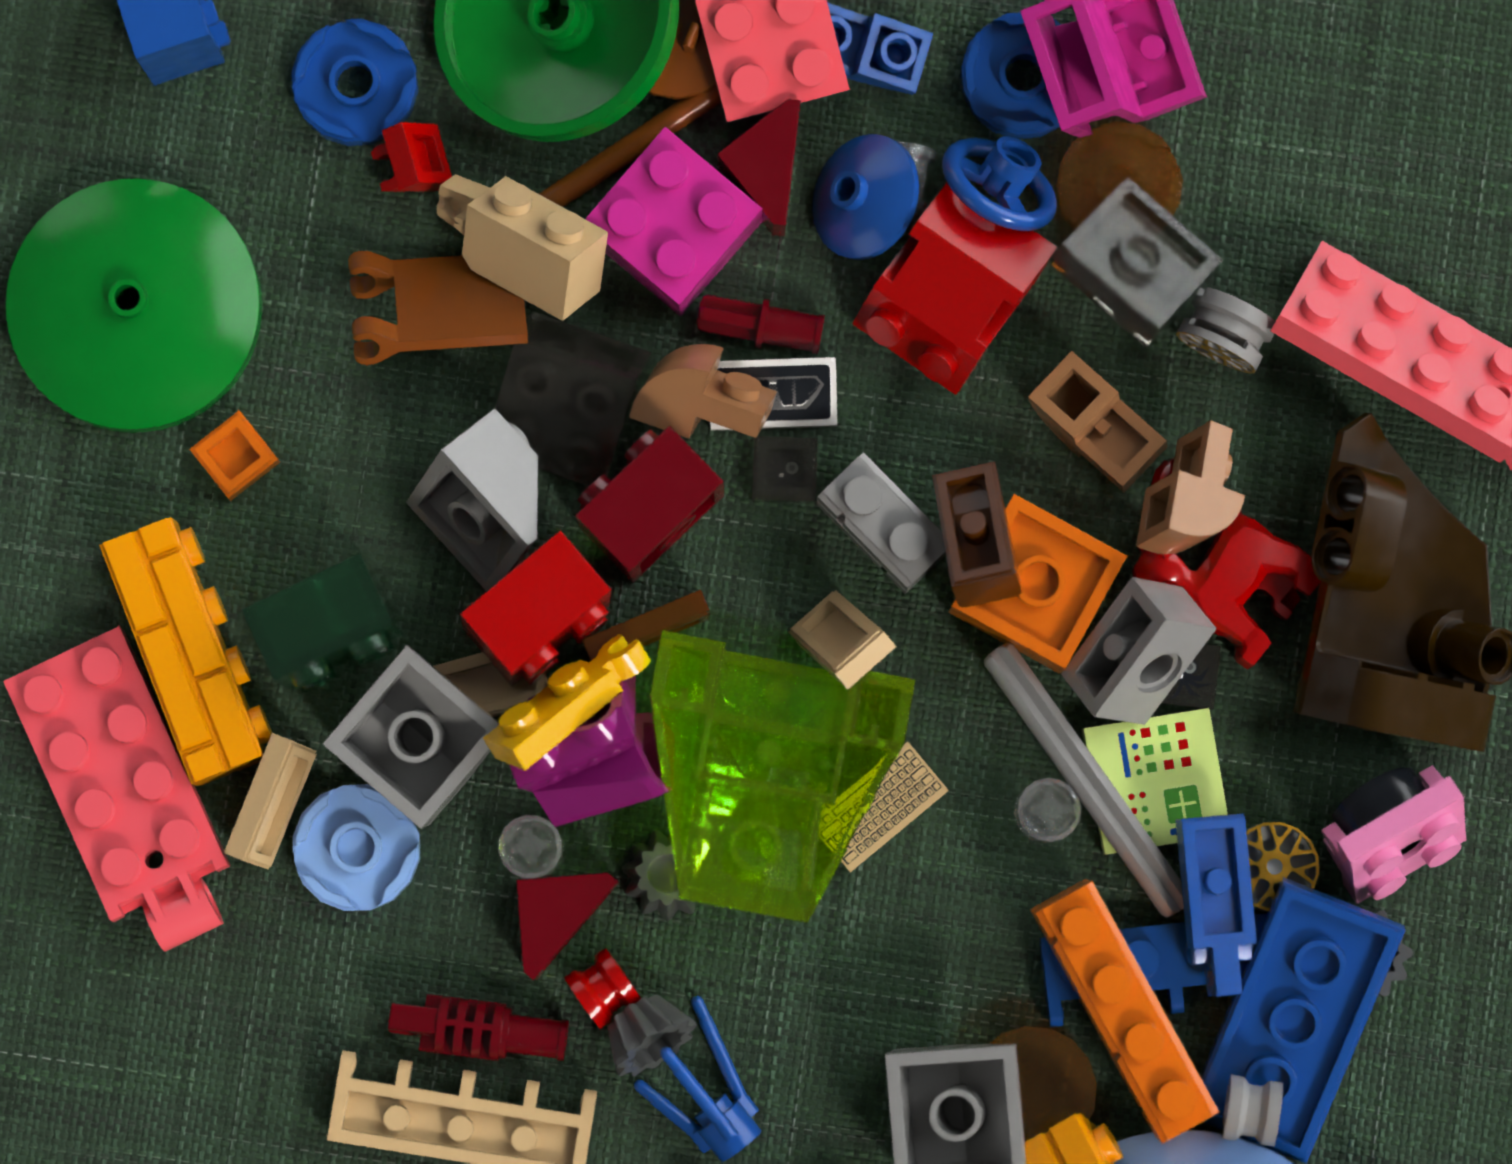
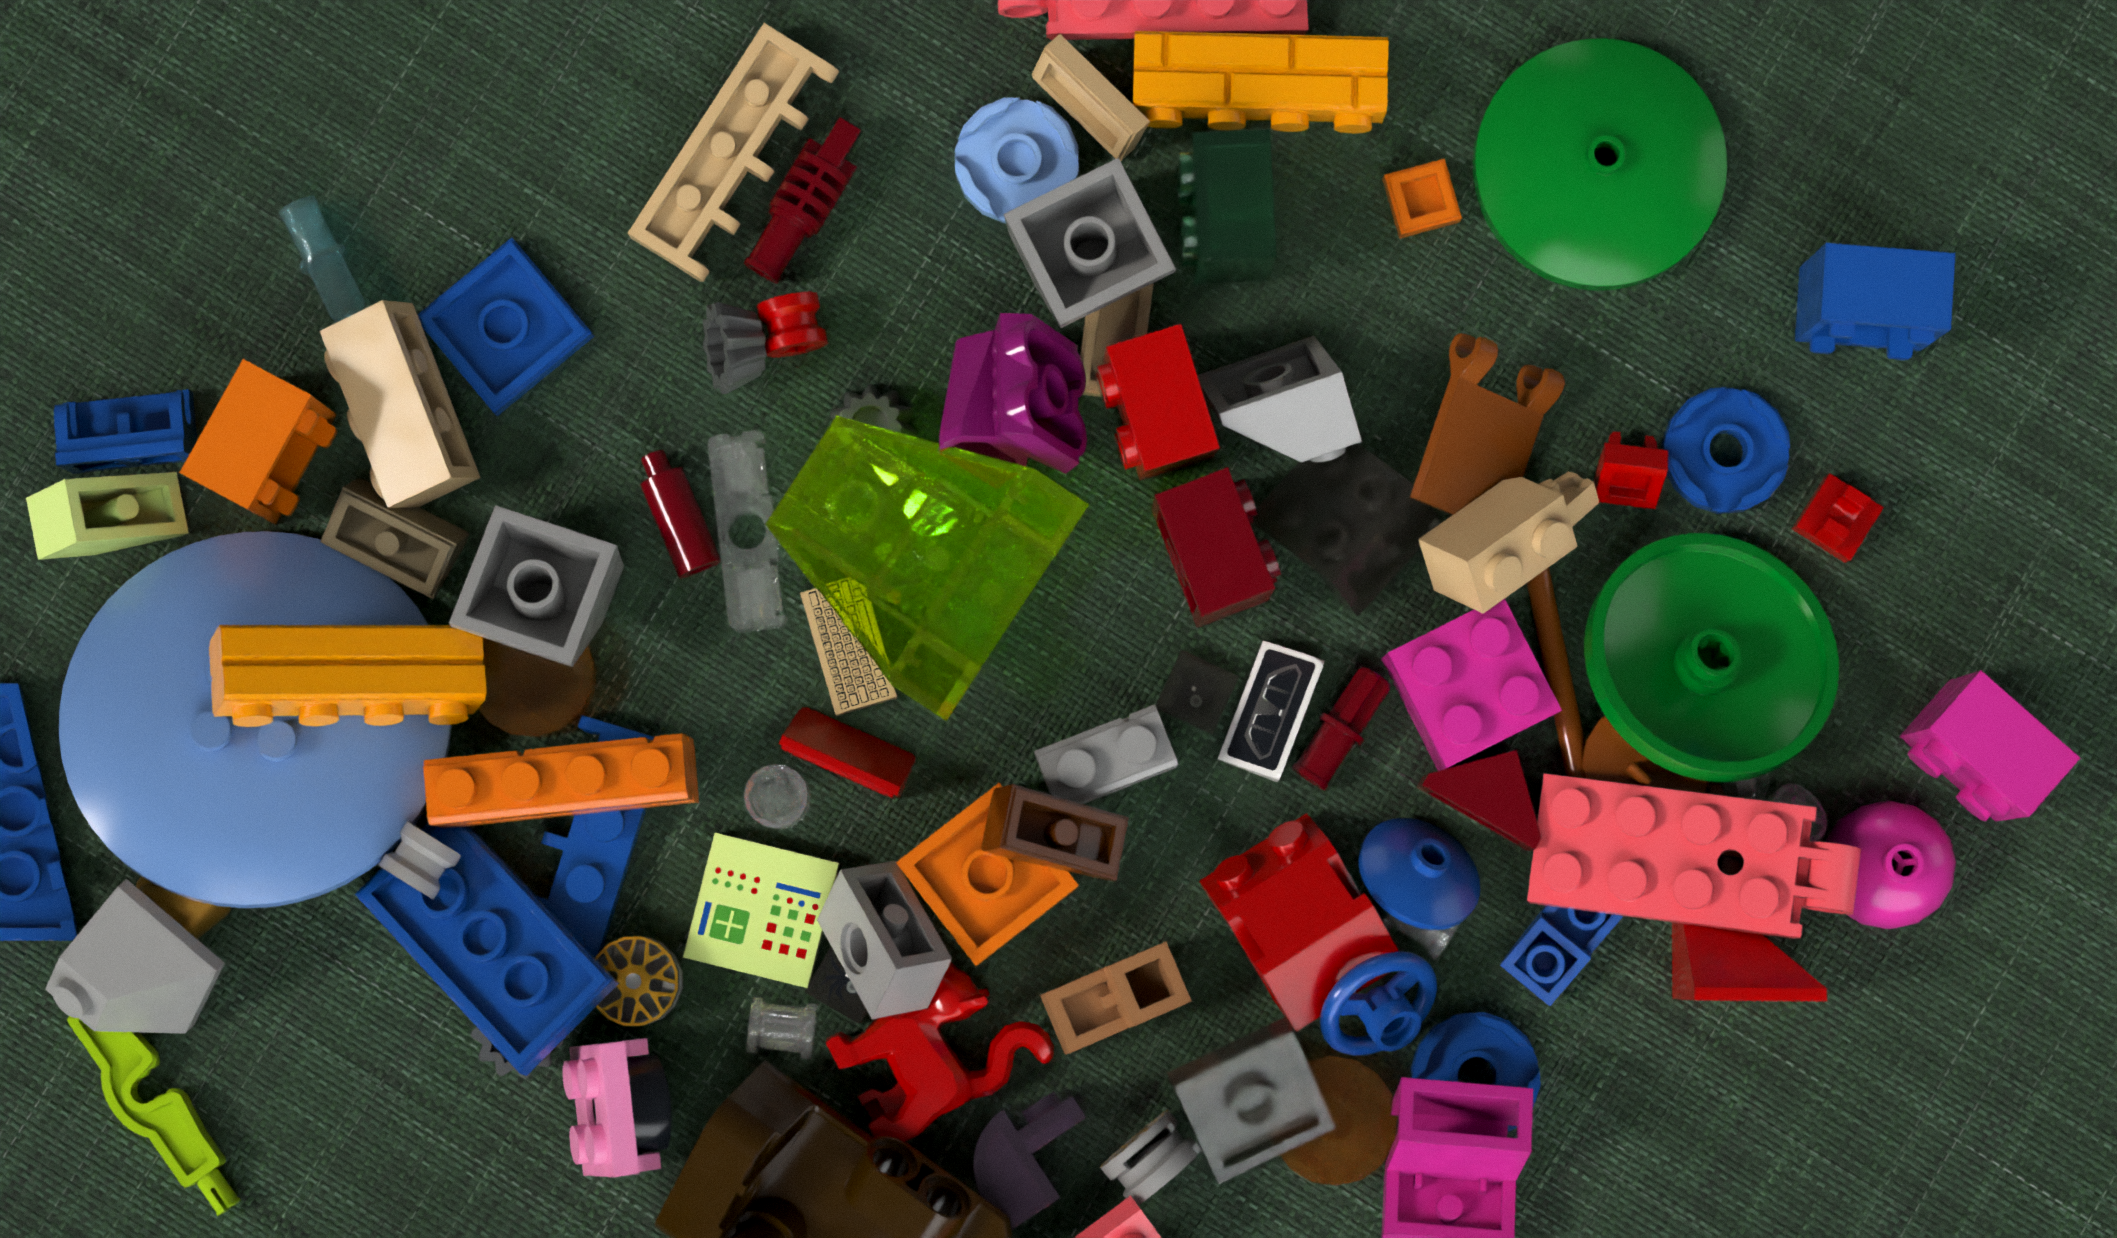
camera: 115 degrees right, 0 degrees up
yellow plate [483,634,651,770] -> none
clear wheel [498,815,564,879] -> none
dark red slope [517,873,619,980] -> none
reddish brown tile [582,589,710,660] -> none
medium nougat brick [629,344,777,439] -> none
blue plant [634,996,762,1162] -> none
tan tile [789,590,896,690] -> none
light grey axle [984,642,1183,917] -> none
medium nougat brick [1136,420,1245,554] -> none
blue hinge [1176,814,1257,997] -> none
none -> dark red cylinder [640,449,722,579]
none -> clear piece [708,430,788,633]
none -> clear bush [746,995,818,1059]
none -> red slope [779,707,916,800]
none -> clear purple brick [974,1091,1086,1230]

